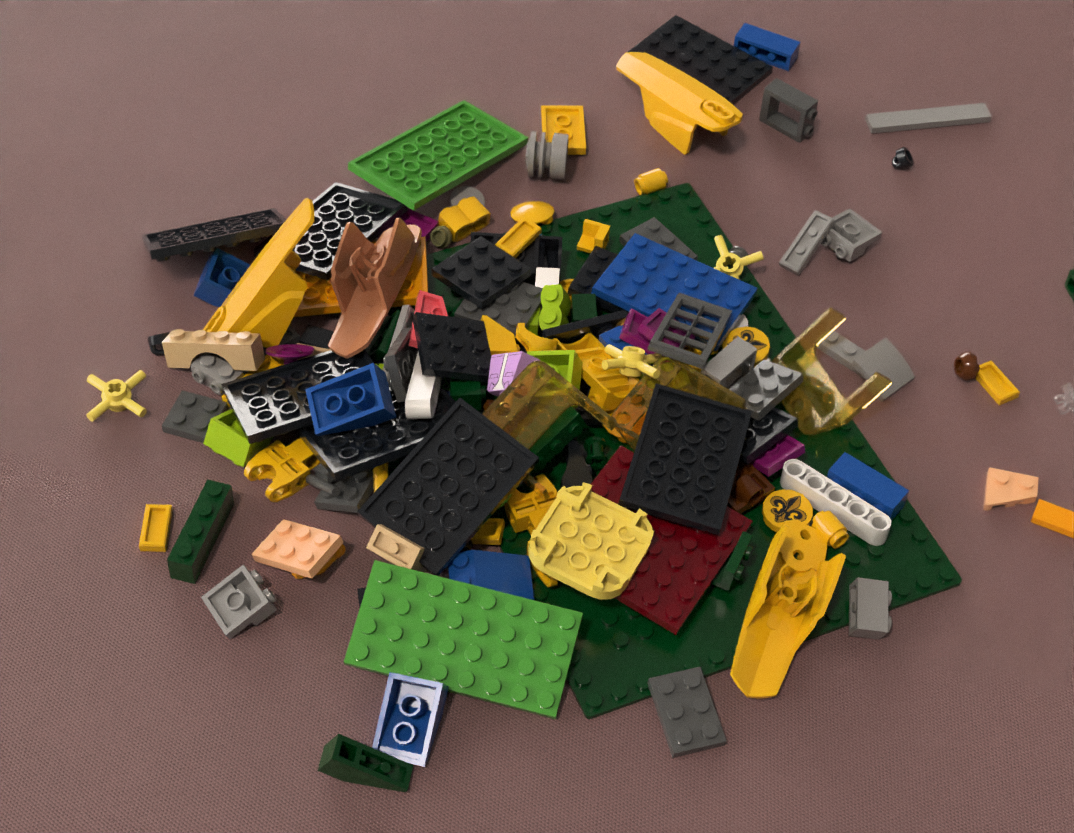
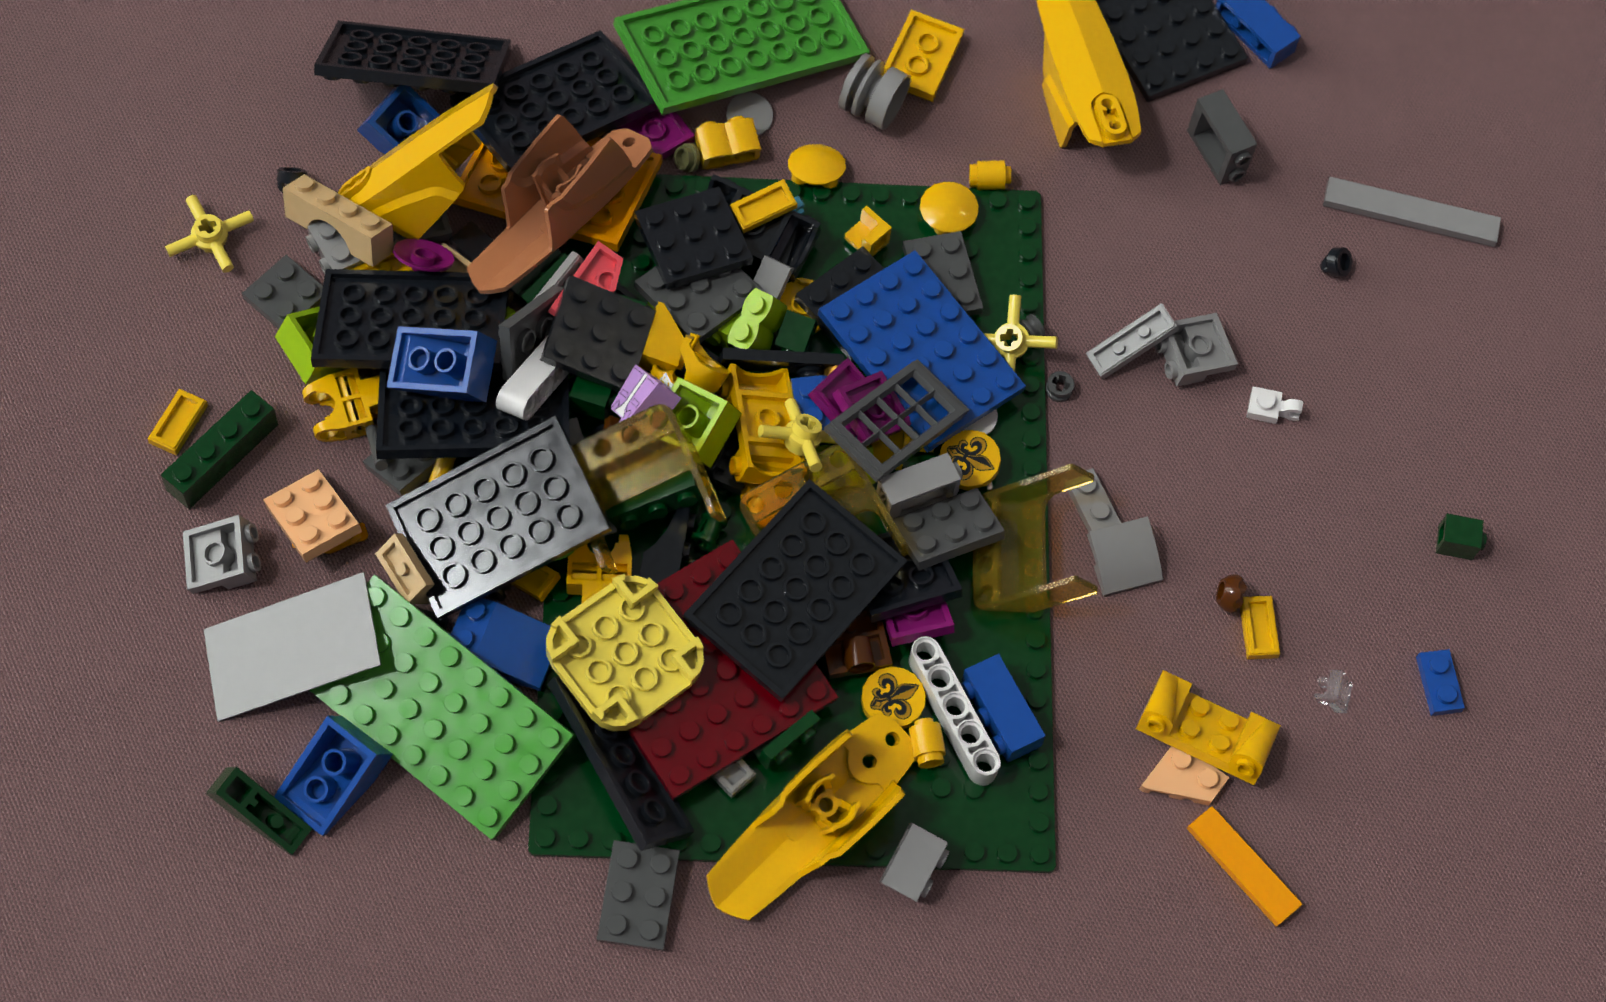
camera: 20 degrees right, 15 degrees up
none -> light grey piece [204,572,381,722]
none -> black plate [548,676,695,851]
none -> light grey tile [712,759,756,798]
none -> yellow dish [920,181,979,235]
none -> dark grey bush [1045,371,1075,402]
none -> yellow piece [1136,670,1281,785]
none -> white plate [1246,386,1303,424]

